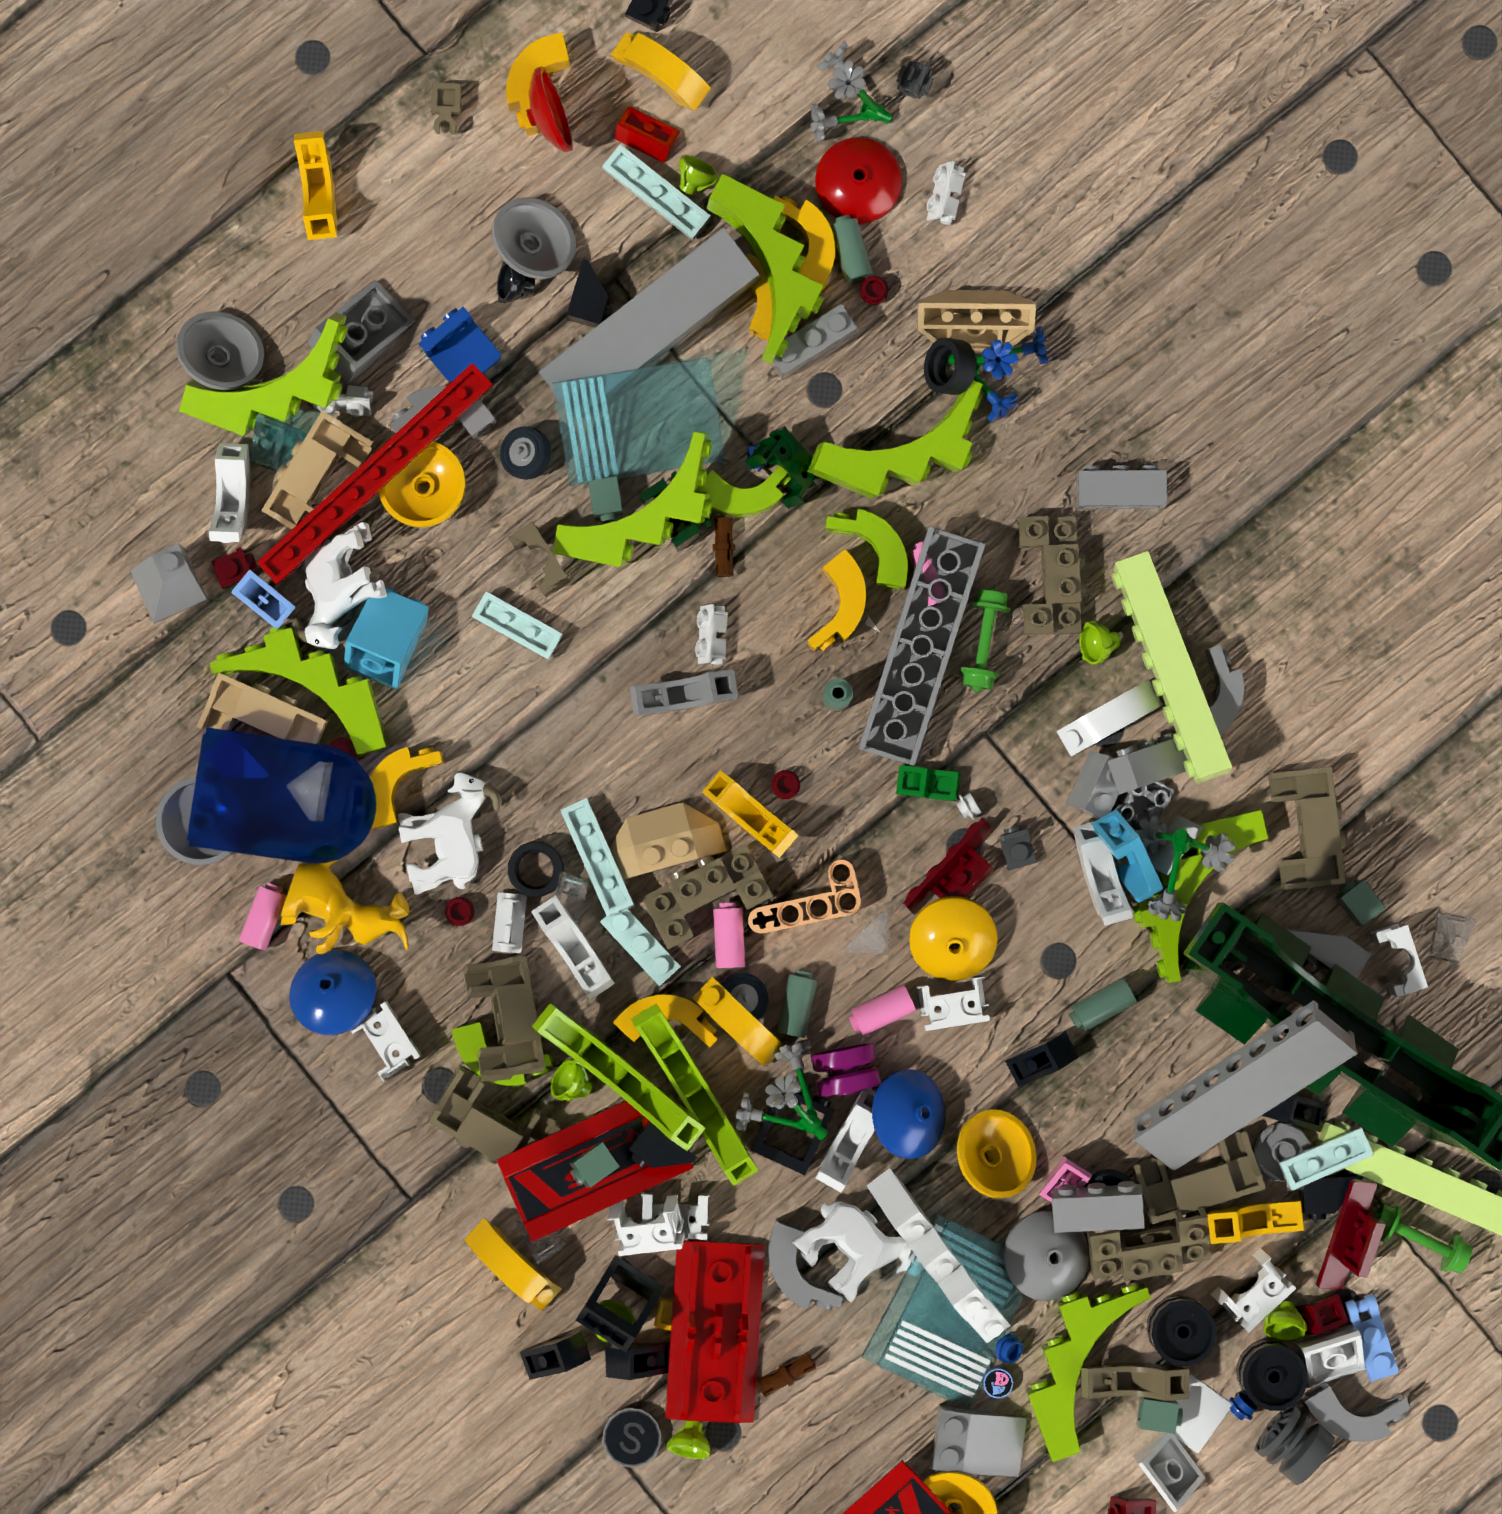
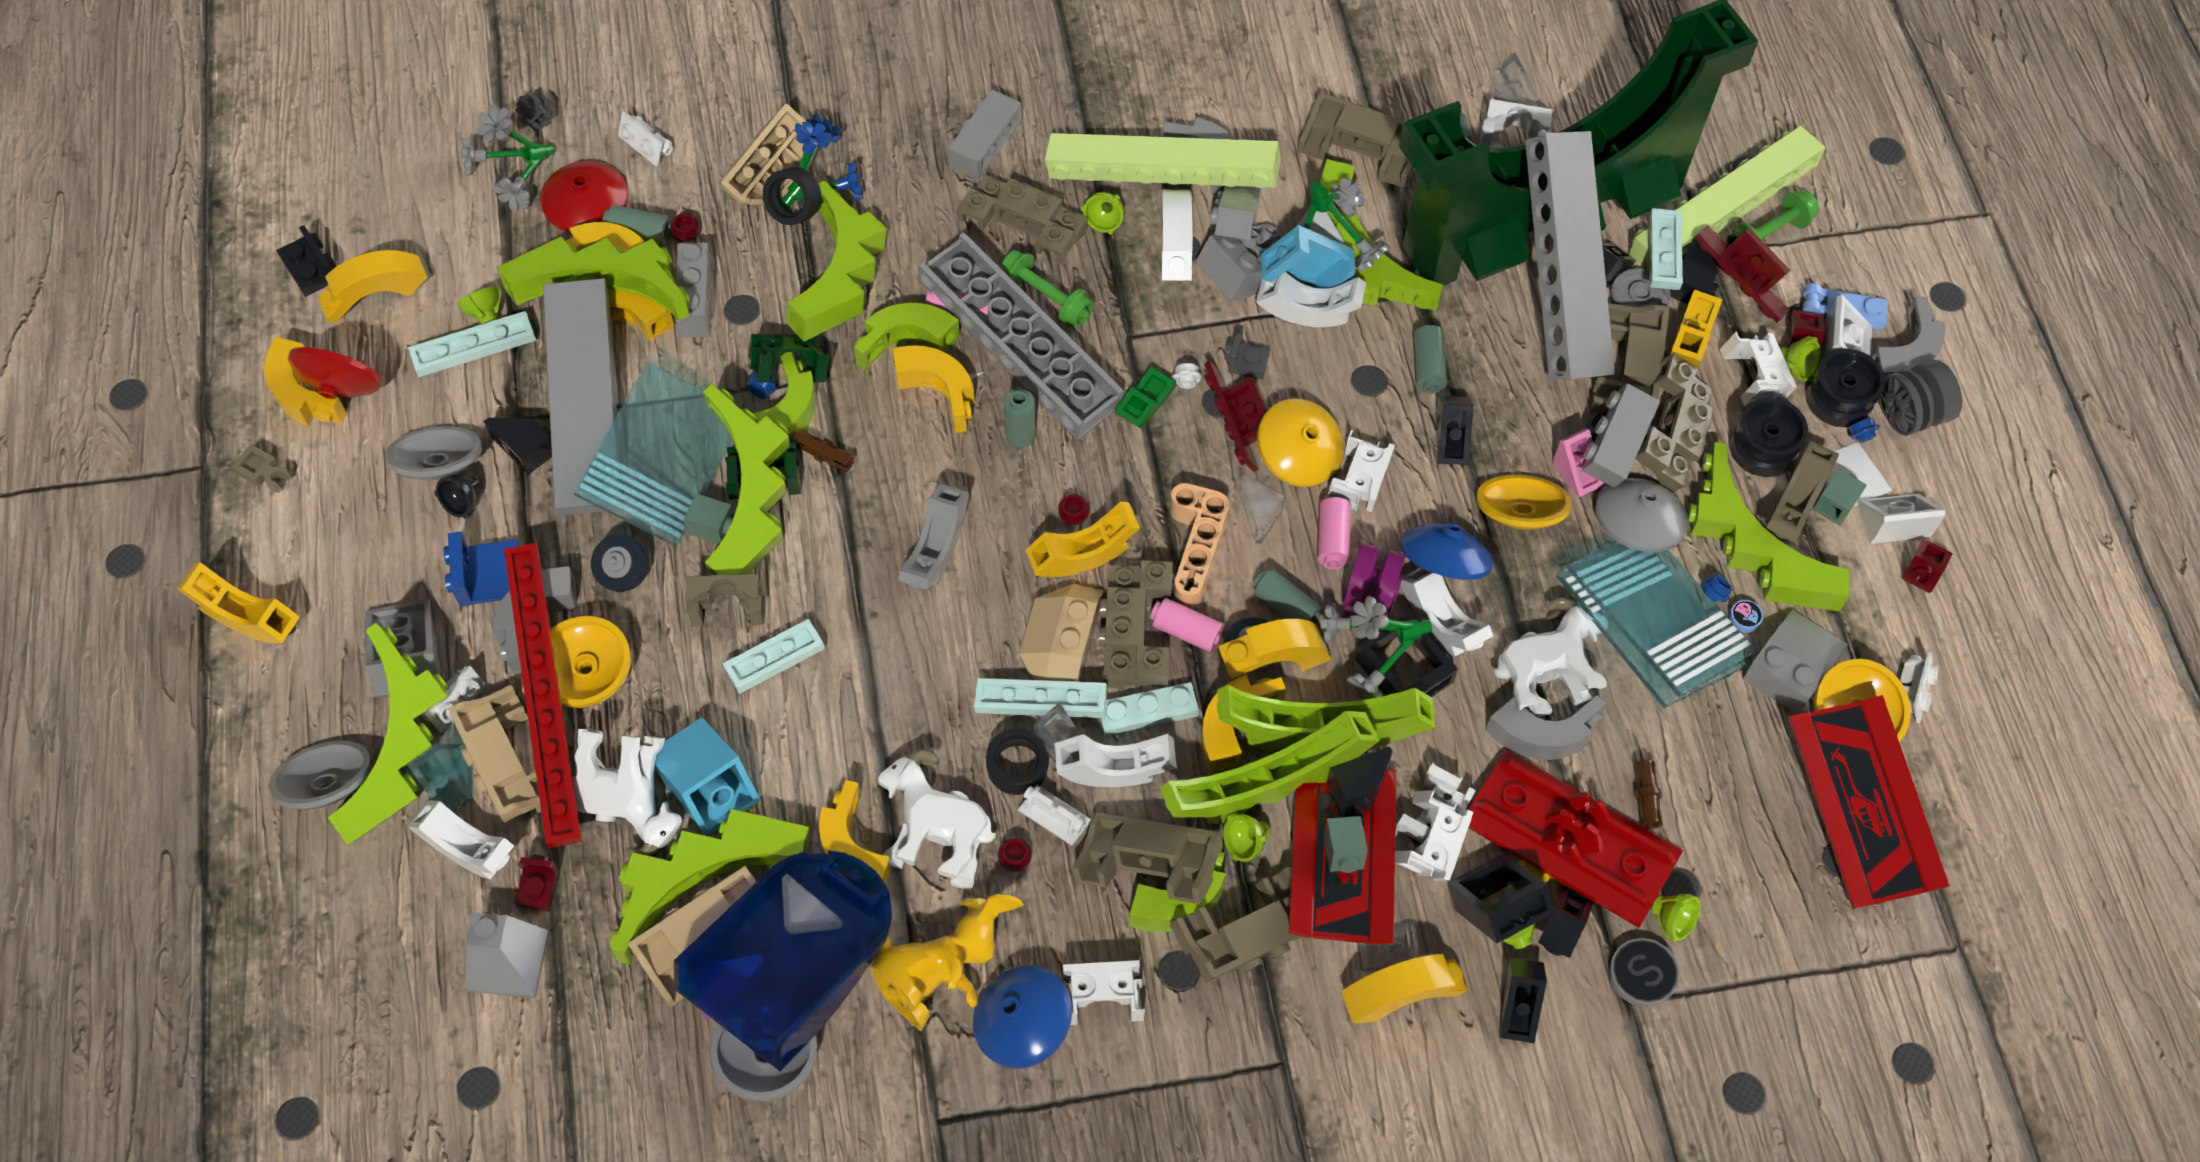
camera: 60 degrees left, 25 degrees down
light blue slope [231,570,295,629] -> none
bright pink brick [238,882,287,951] -> none
red slope [614,106,680,162] -> none
white hinge [695,604,728,665] -> none
white arch [867,1168,1011,1343] -> none

